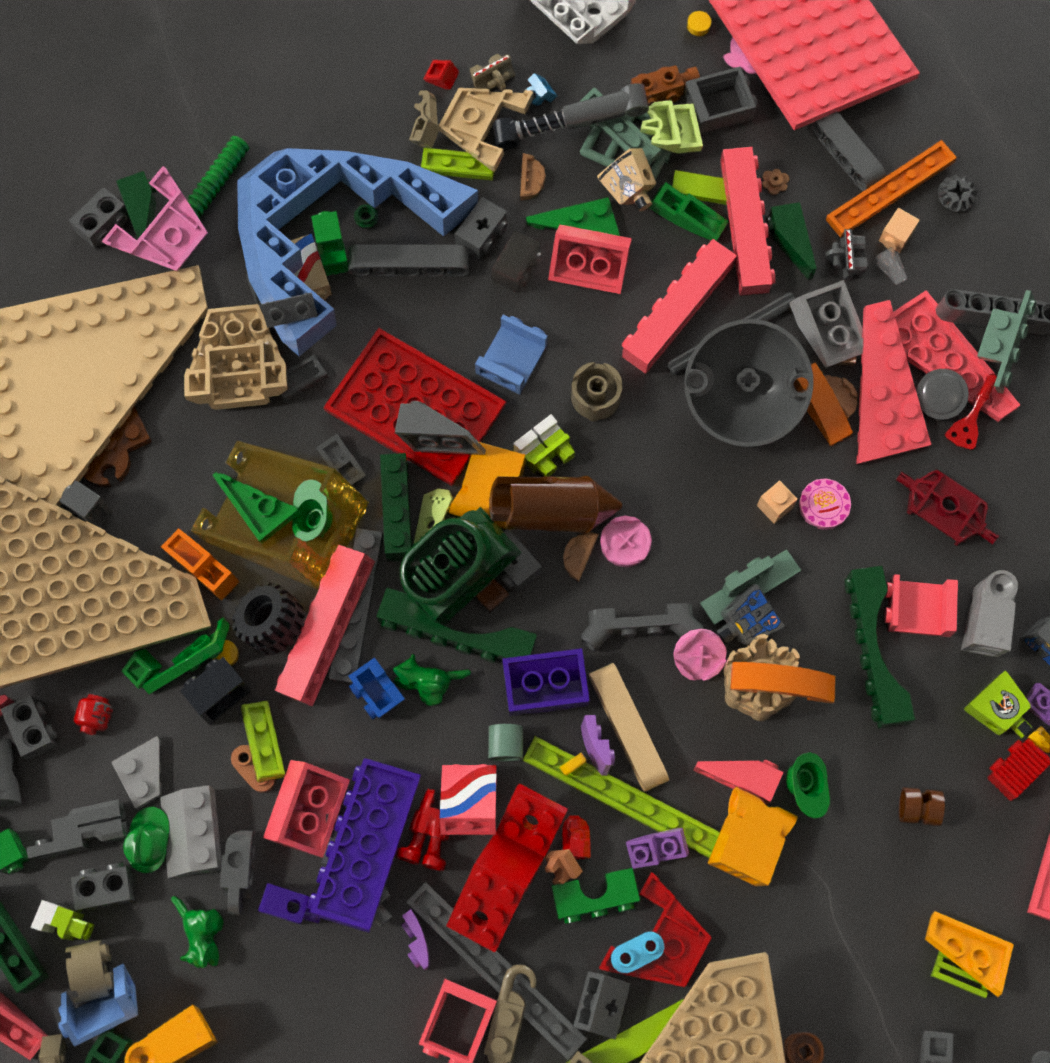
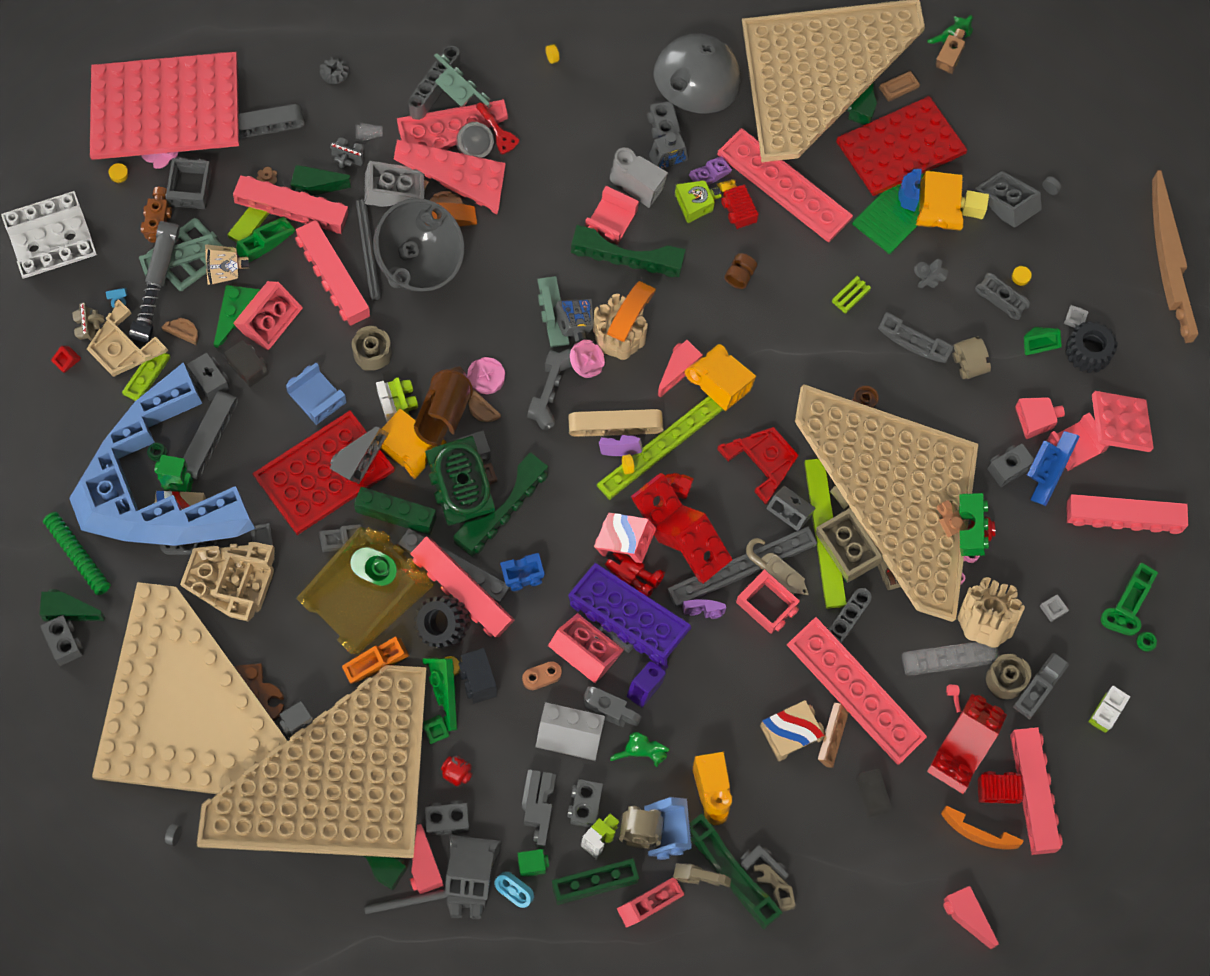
camera: 75 degrees left, 5 degrees down
bright pink wing [102,166,208,271] -> none
light grey wing [111,736,162,810] -> none
green piece [123,807,170,873] -> none
green wing [213,472,301,544] -> none
lime tile [241,701,285,782] -> none
dark grey hinge [261,292,318,328] -> none
green animal [393,654,471,706] -> none
dark tan piece [409,91,440,148] -> none
yellowish green piece [414,489,454,544] -> none
sand green piece [489,724,523,762] -> none
dark purple slope [502,648,589,716] -> none
nougat tile [545,849,582,884] -> none
green arch [551,868,640,924] -> none
medium azure plate [611,932,664,973] -> none
medium lavender slope [626,827,689,868] -> none
yellowish green plate [640,101,703,153] -> none
light nougat brick [757,480,797,524] -> none
green piece [785,752,830,818] -> none
bright pink tile [799,479,851,530] -> none
orange plate [826,140,957,238] -> none
light nougat brick [879,208,920,253] -> none
dark red plate [896,470,999,546] -> none
light orange wing [925,911,1014,997] -> none

